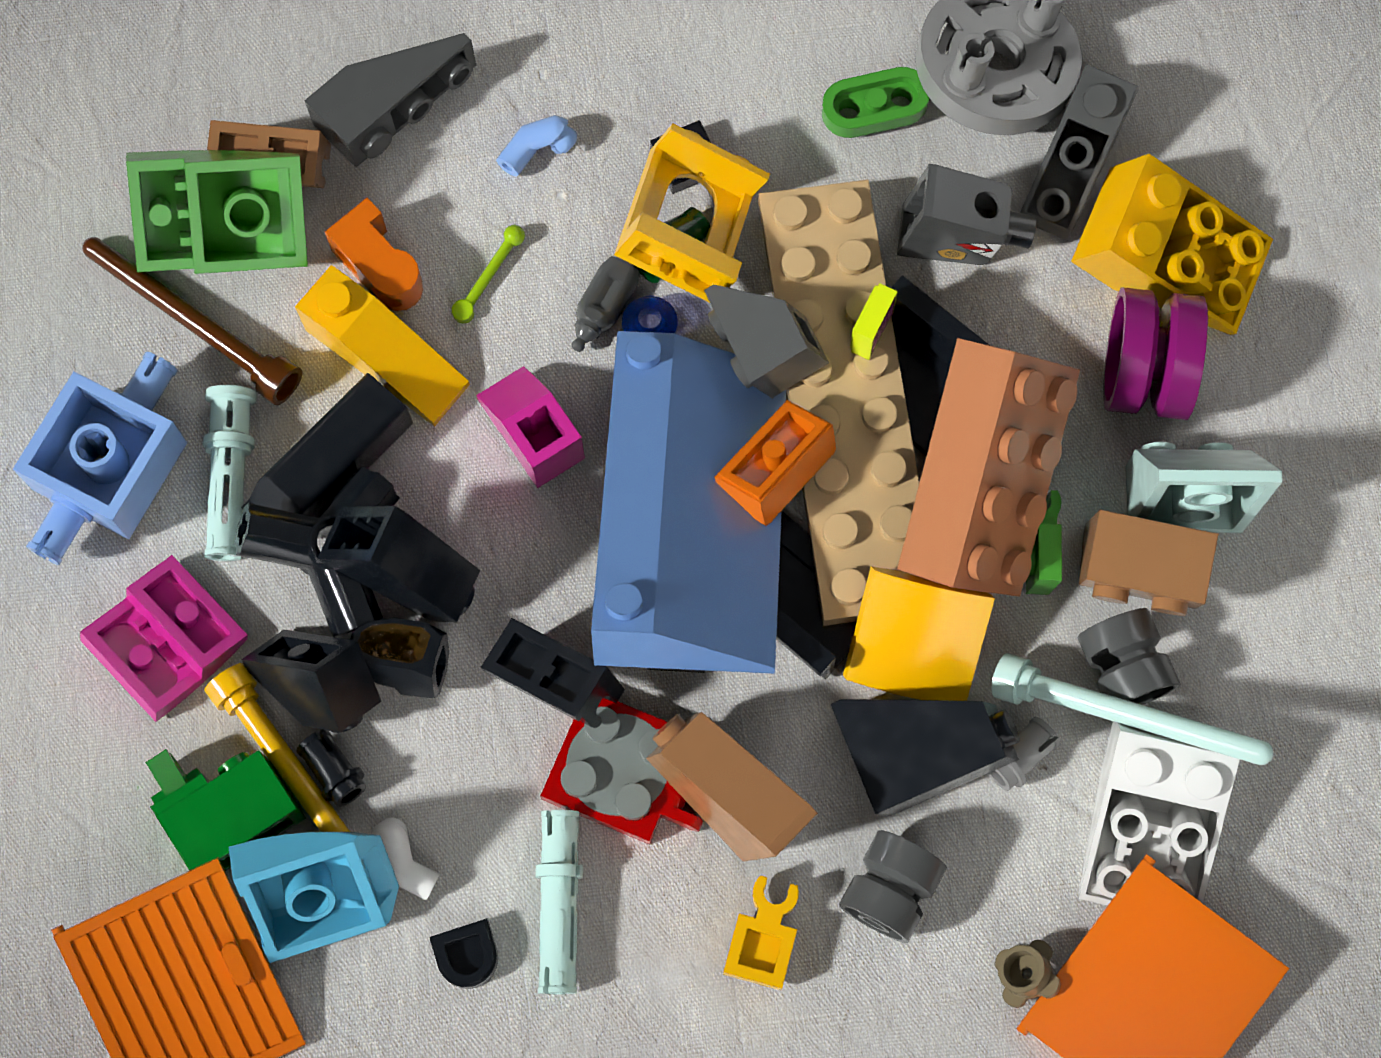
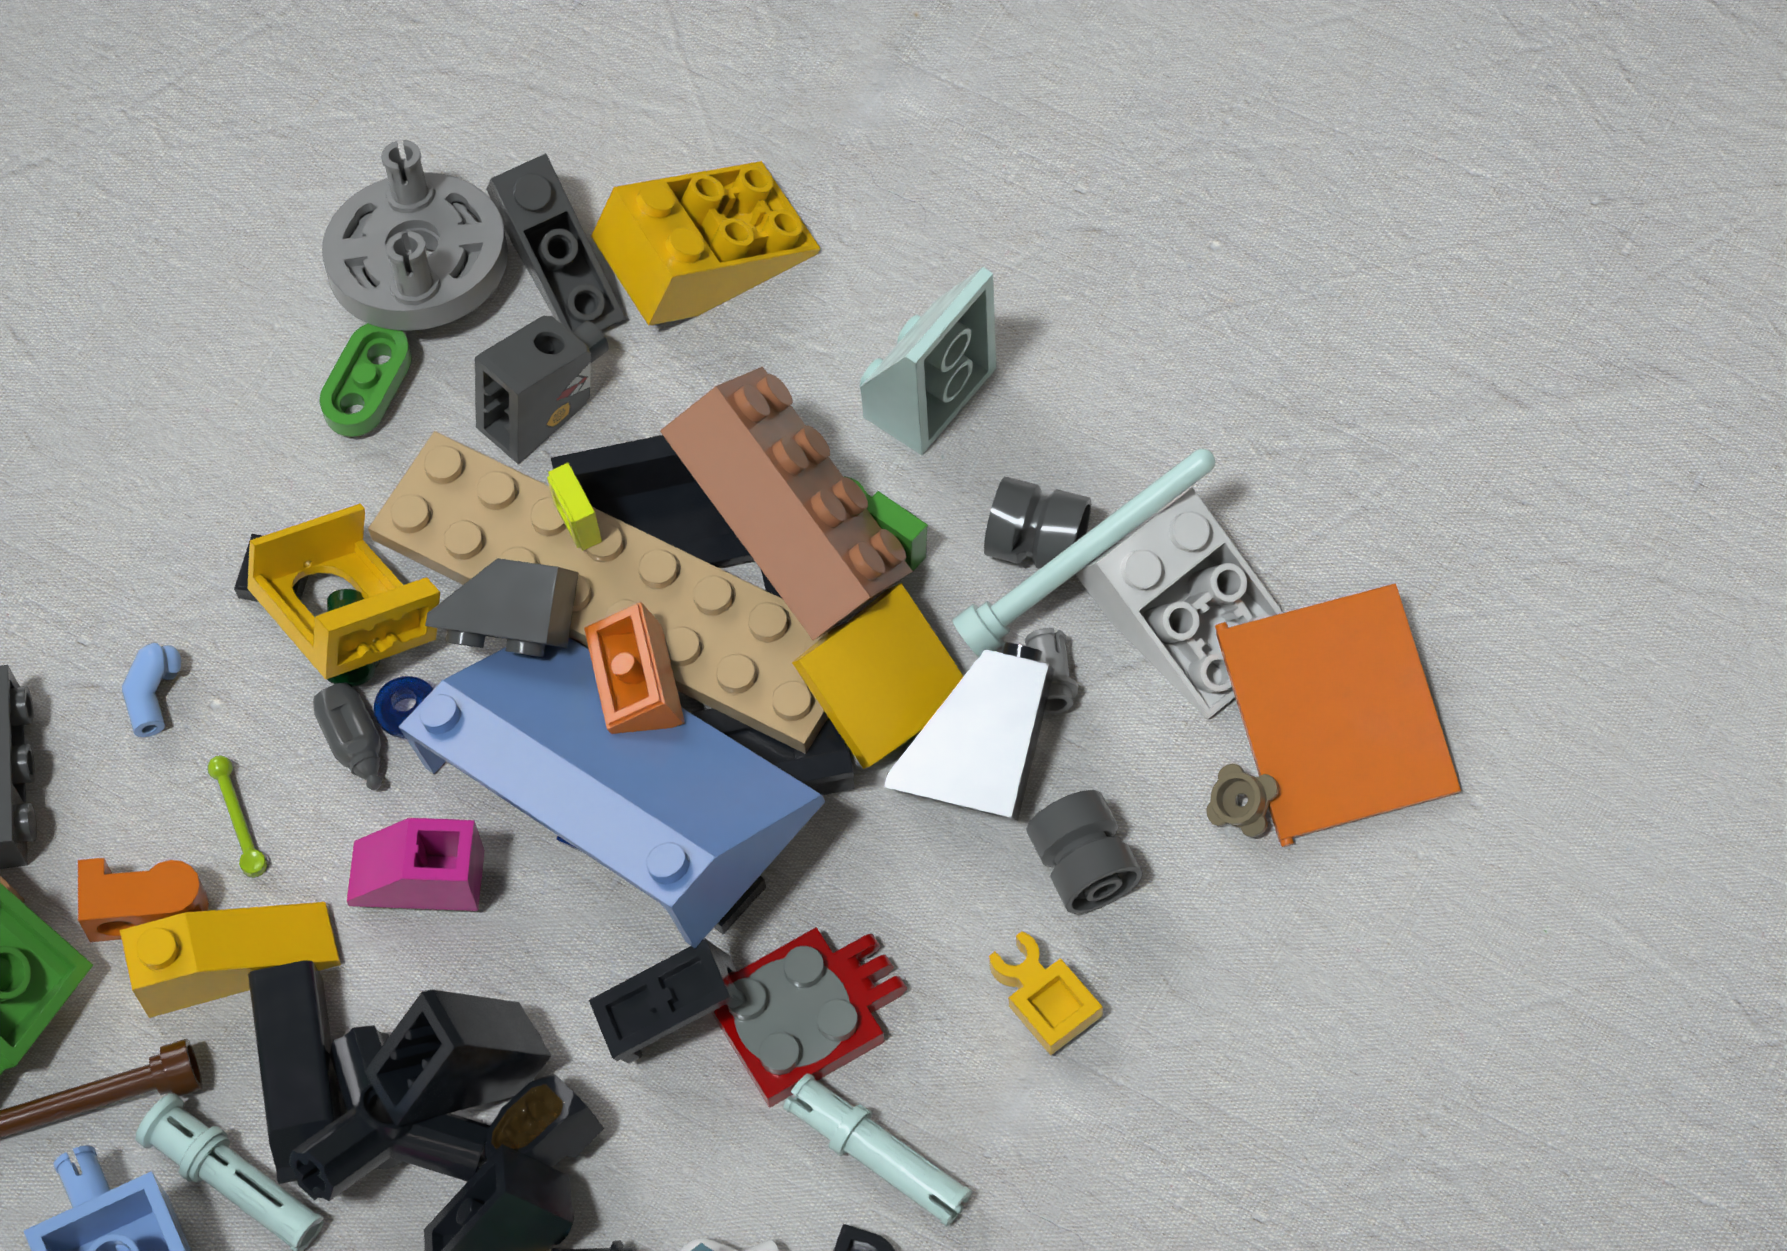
camera: 50 degrees left, 10 degrees down
medium nougat slope [646,712,818,862] -> none
medium nougat slope [1079,510,1219,616] -> none
magenta wheel [1103,287,1208,420] -> none

